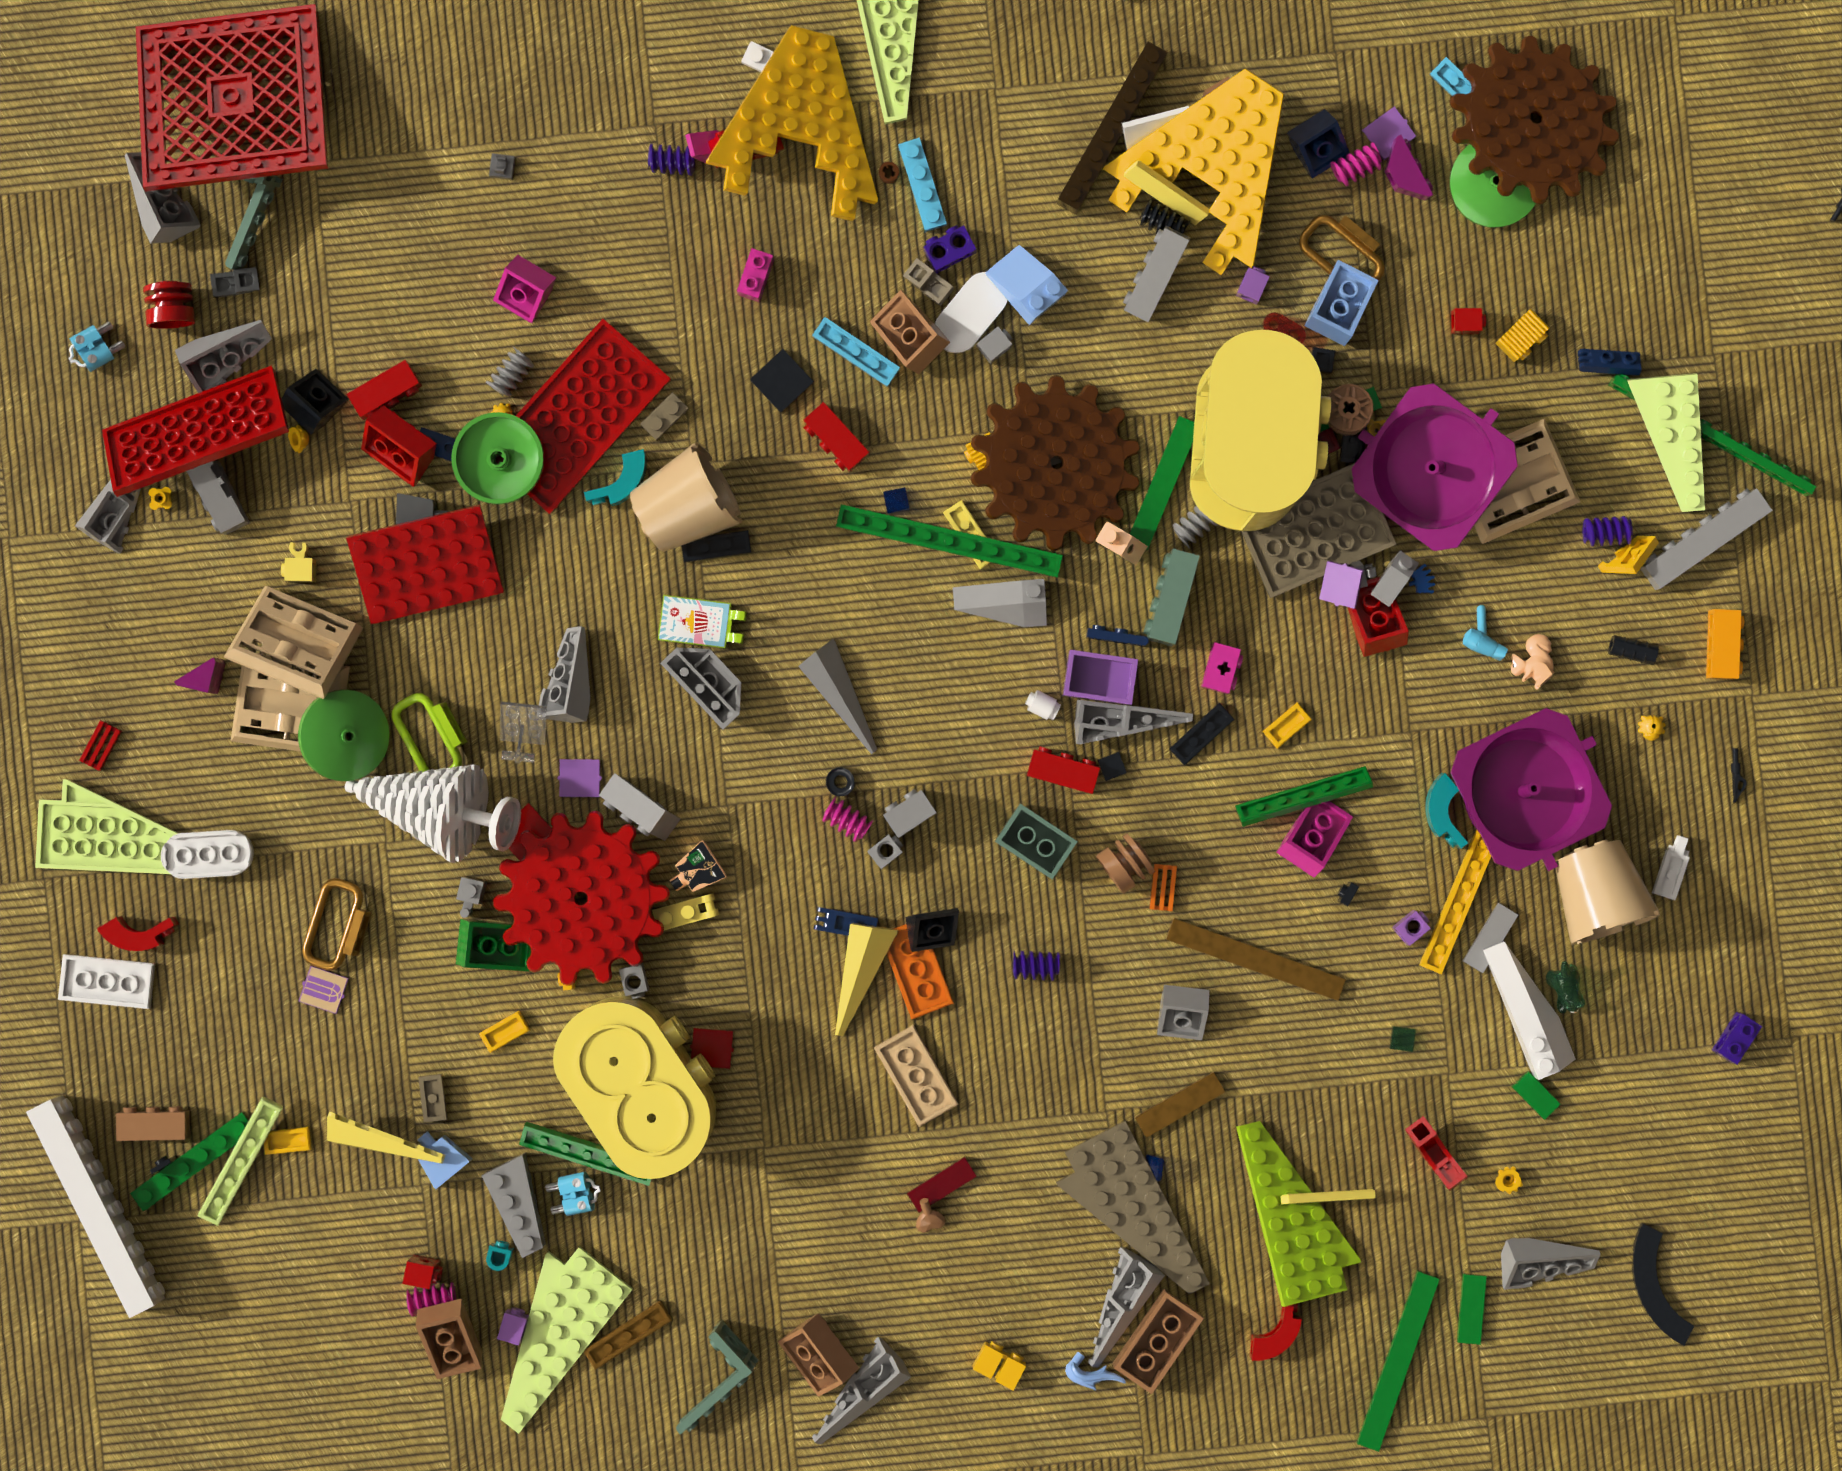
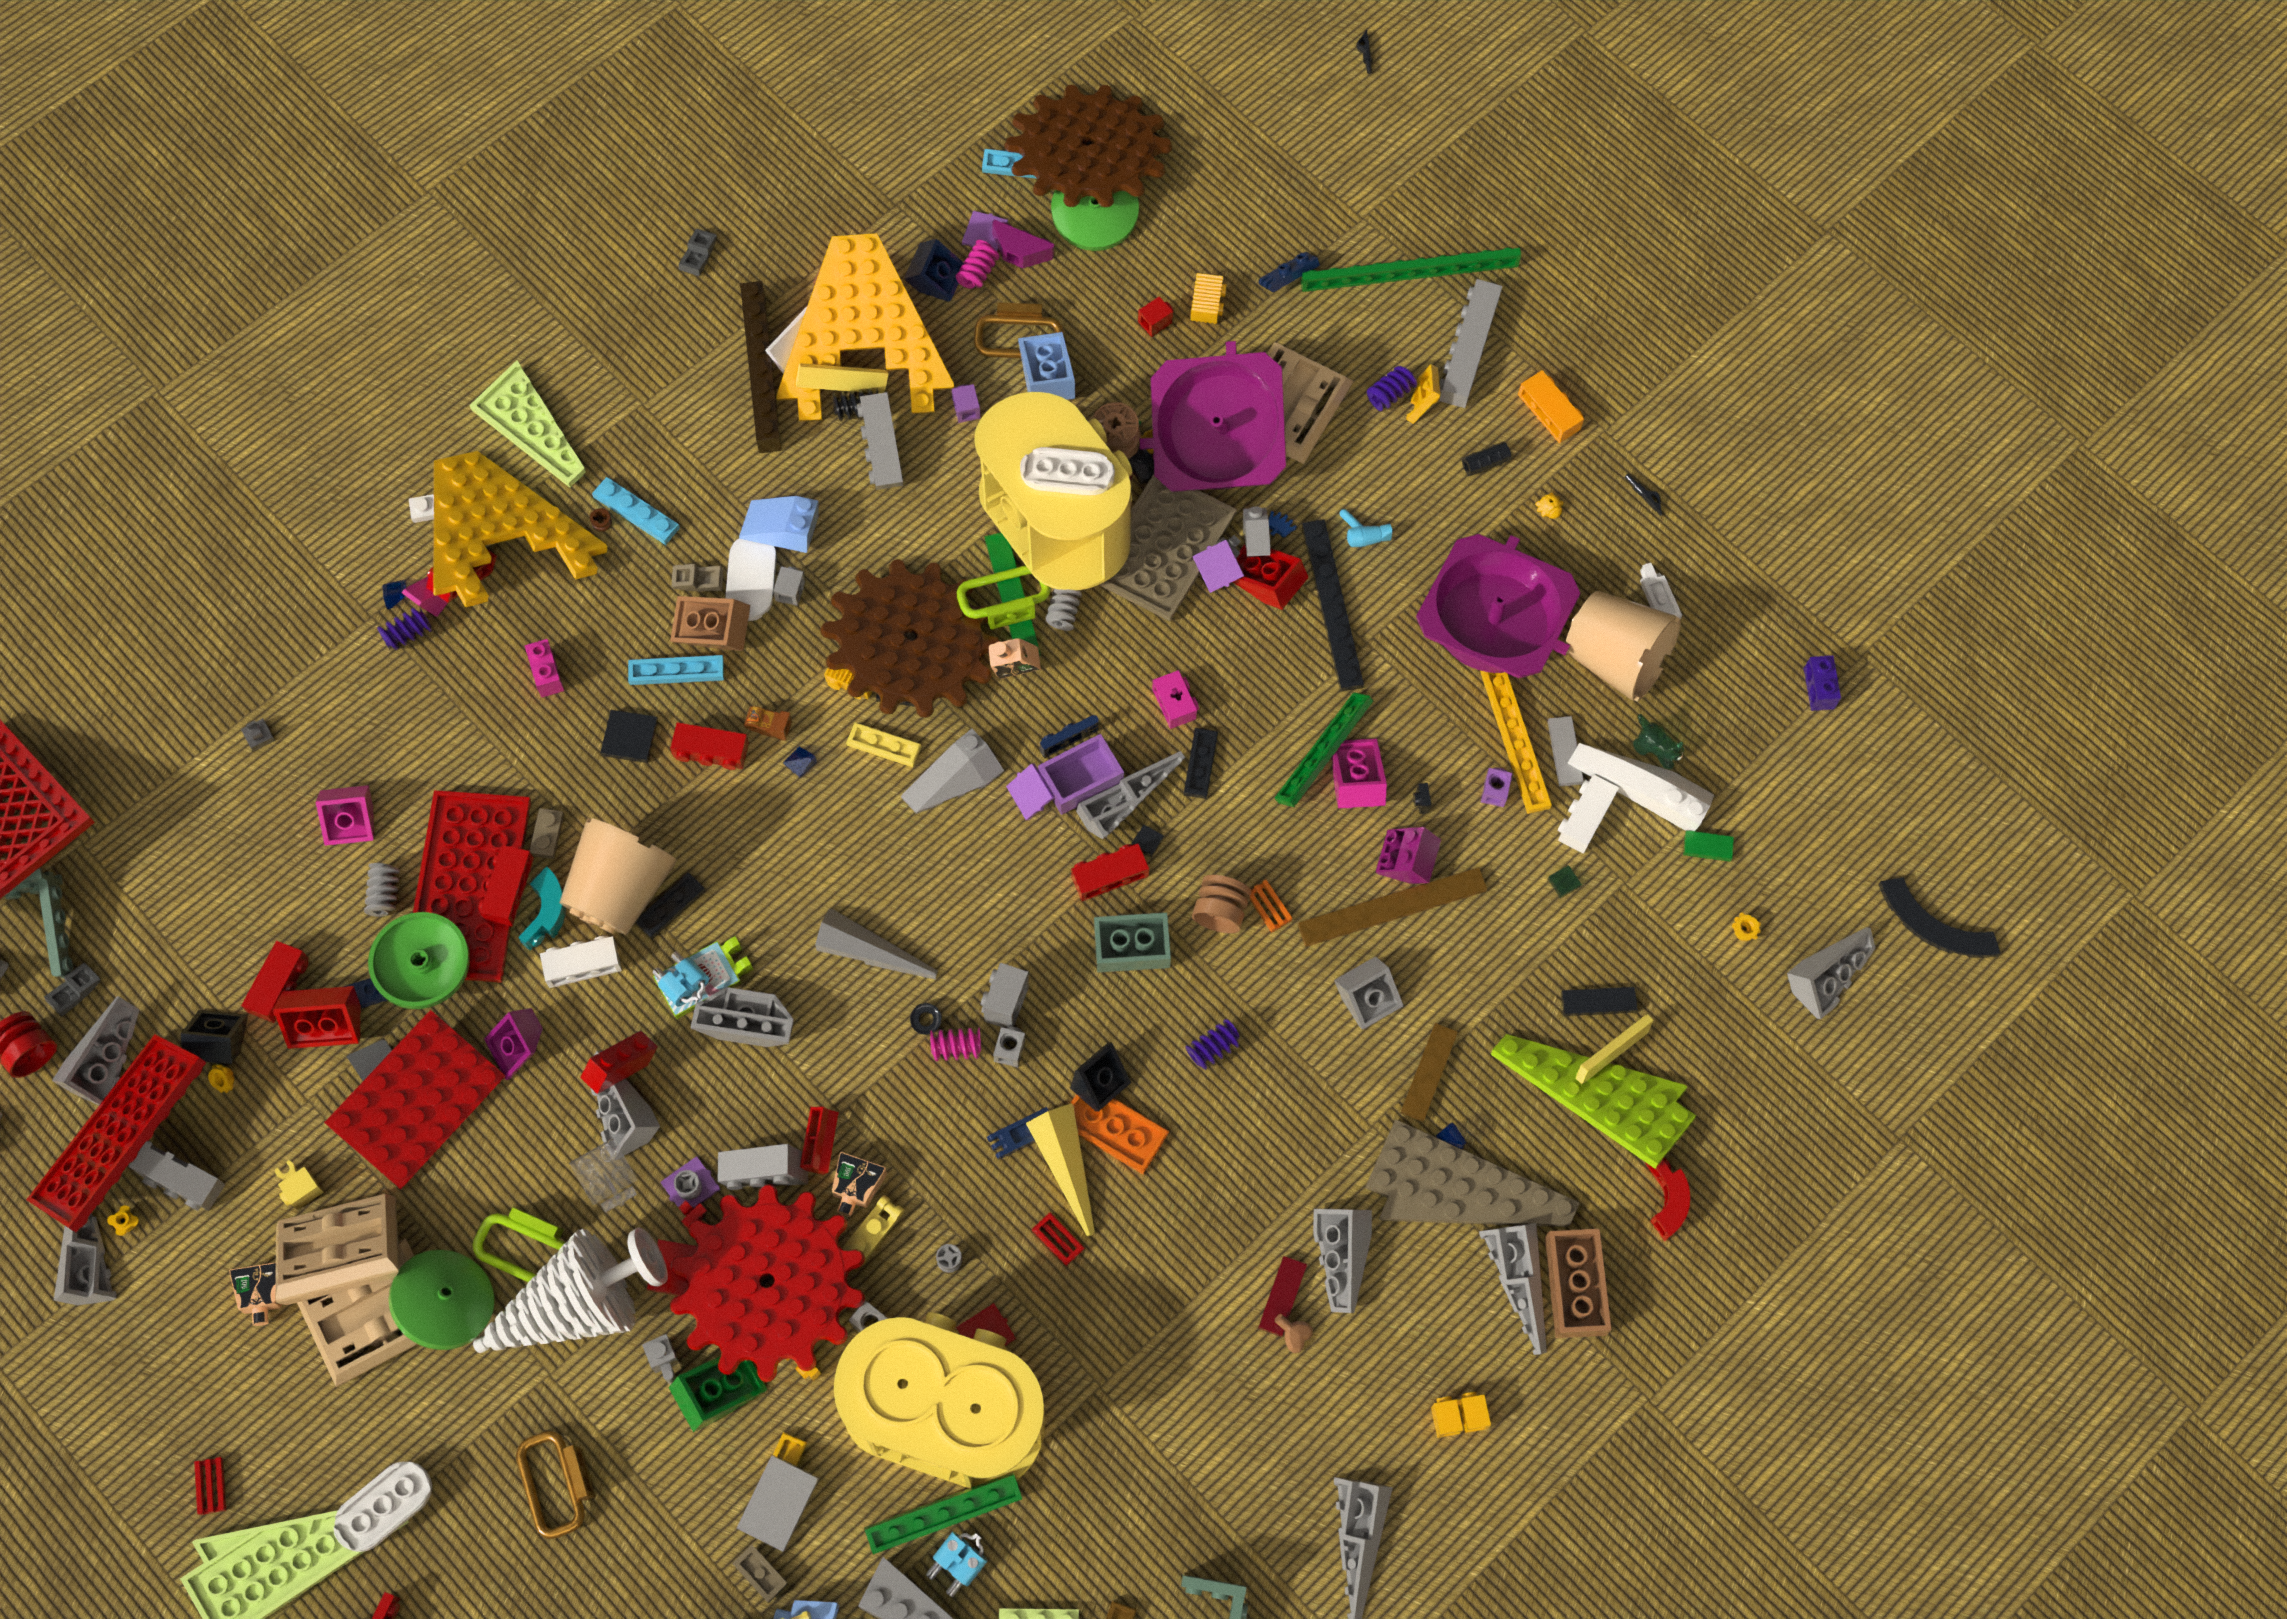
camera: 45 degrees left, 20 degrees down
magenta slope [174,657,226,694] -> none
piece [299,966,349,1014] -> none
medium nougat slope [778,1313,859,1397] -> none
green plate [836,504,1063,578] -> none
tan tile [874,1025,958,1127] -> none
dark purple brick [924,225,977,274] -> none
white brick [1025,690,1061,720] -> none
light blue piece [1065,1352,1126,1390] -> none
sand green brick [1143,549,1200,647] -> none
yellow tile [1262,702,1312,749] -> none
green tile [1356,1270,1440,1452] -> none
red arch [1405,1116,1468,1191] -> none
teal arch [1425,773,1468,849] -> none
green tile [1457,1273,1487,1345] -> none
light nougat animal [1511,634,1555,690] -> none
yellowish green wing [1627,373,1705,512] -> none
none -> black torso [229,1263,282,1326]
none -> clear blue slope [383,580,407,609]
none -> red brick [478,845,534,926]
none -> magenta slope [484,1008,543,1080]
none -> white brick [540,936,622,988]
none -> red brick [580,1030,658,1094]
none -> medium azure piece [653,951,709,1007]
none -> light grey wheel [674,1170,702,1200]
none -> red tile [678,1200,708,1230]
none -> light grey tile [737,1455,819,1552]
none -> dark orange leg [744,706,792,741]
none -> red piece [800,1107,839,1175]
none -> light grey wheel [936,1244,962,1273]
none -> lime bar [957,565,1051,629]
none -> medium lavender piece [1006,763,1055,820]
none -> white tile [1020,447,1115,495]
none -> red tile [1032,1212,1085,1267]
none -> black plate [1302,519,1364,692]
none -> light grey wedge [1313,1209,1372,1313]
none -> magenta slope [1375,827,1441,884]
none -> white brick [1558,774,1619,854]
none -> black tile [1561,987,1638,1016]

